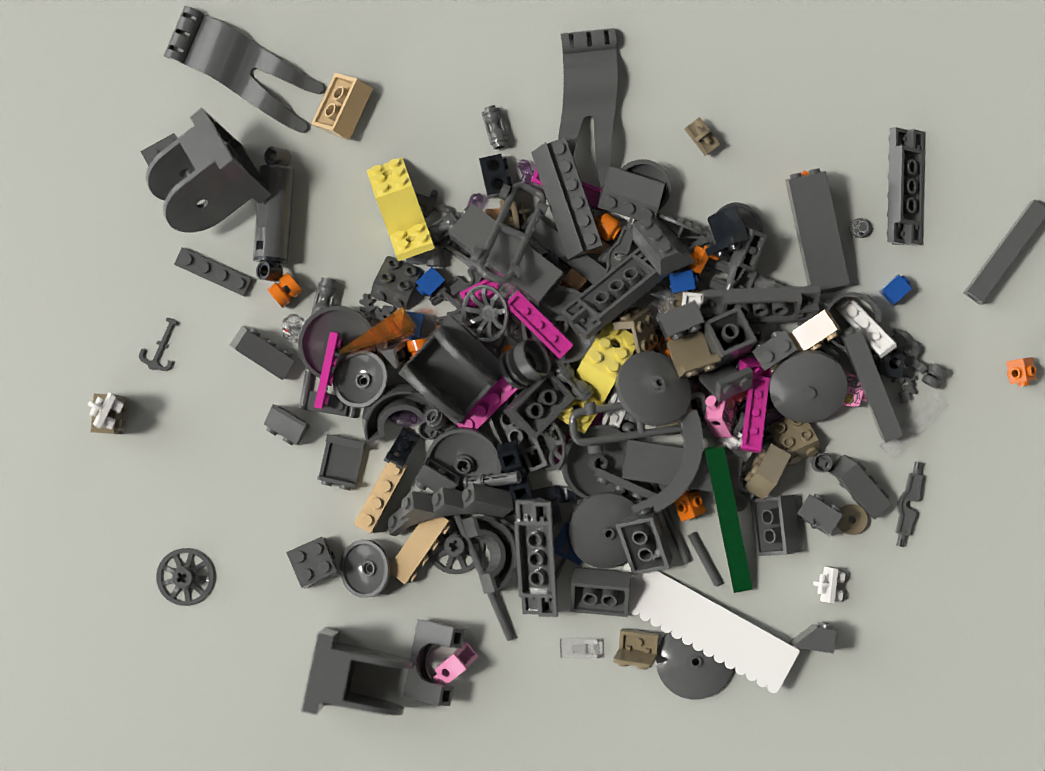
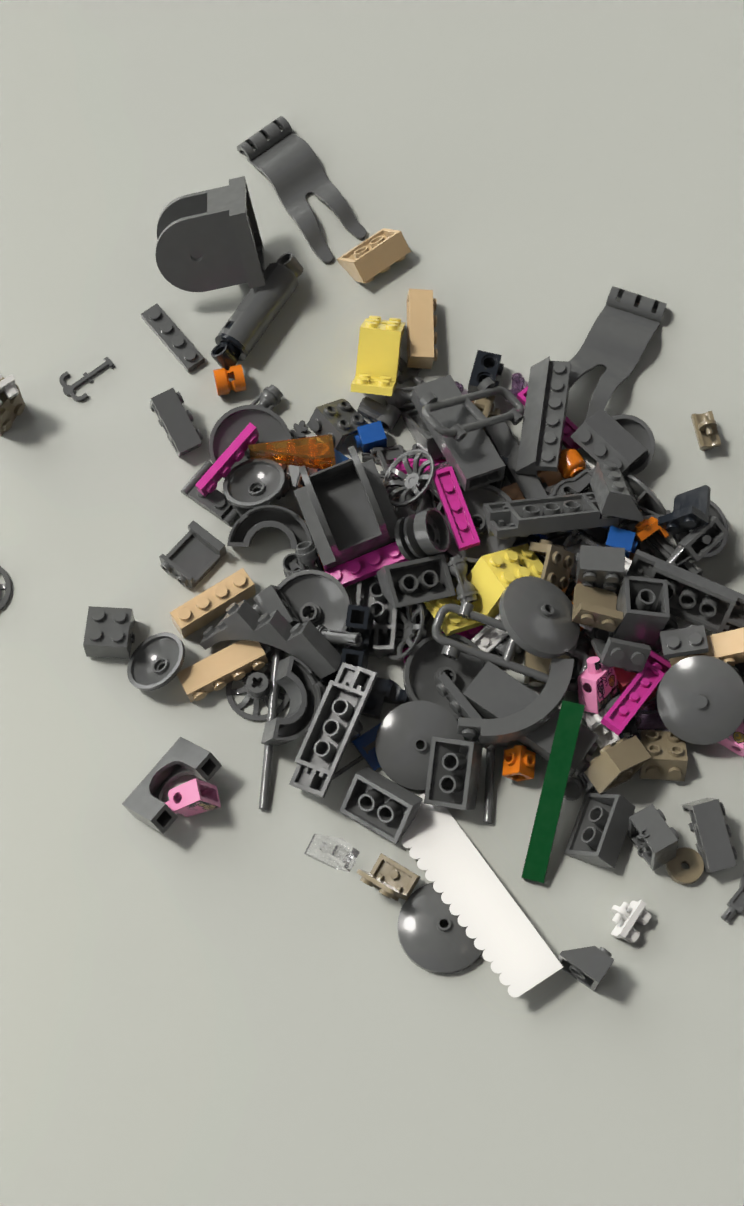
camera: 30 degrees right, 20 degrees down
dark grey slope [264,404,310,445] -> none
clear head [281,314,305,343] -> none
dark grey piece [301,627,414,716] -> none
black plate [384,427,420,470] -> none
clear purple plant [387,410,418,427] -> none
dark grey piece [482,105,508,150] -> none
dark grey bar [688,532,721,586] -> none
dark grey wheel [811,453,833,473] -> none
none -> tan brick [406,289,438,369]

